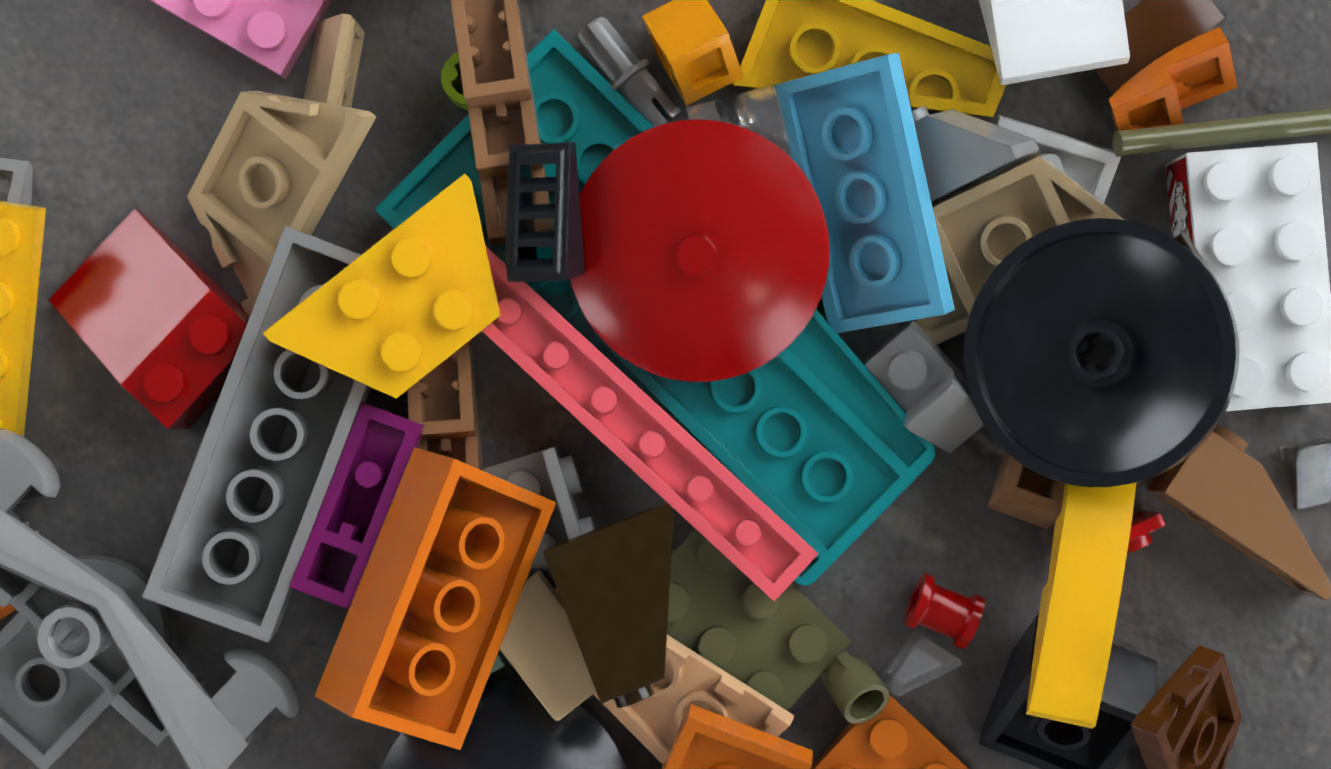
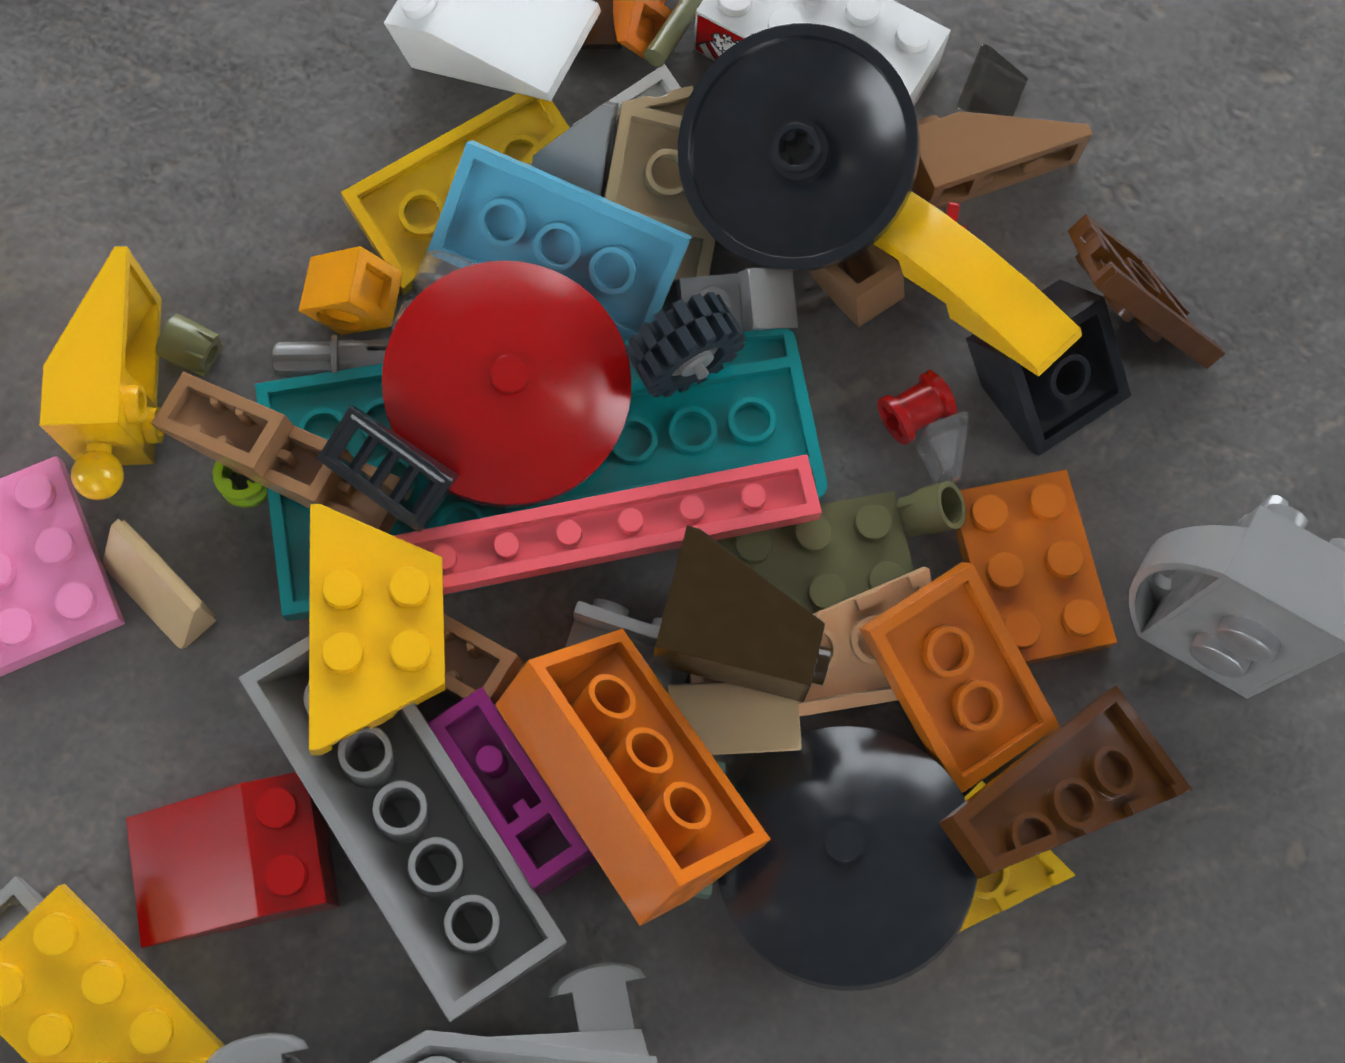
camera: 60 degrees left, 15 degrees down
tan wing [187,91,376,317] -> none
none -> black wheel [625,292,746,398]

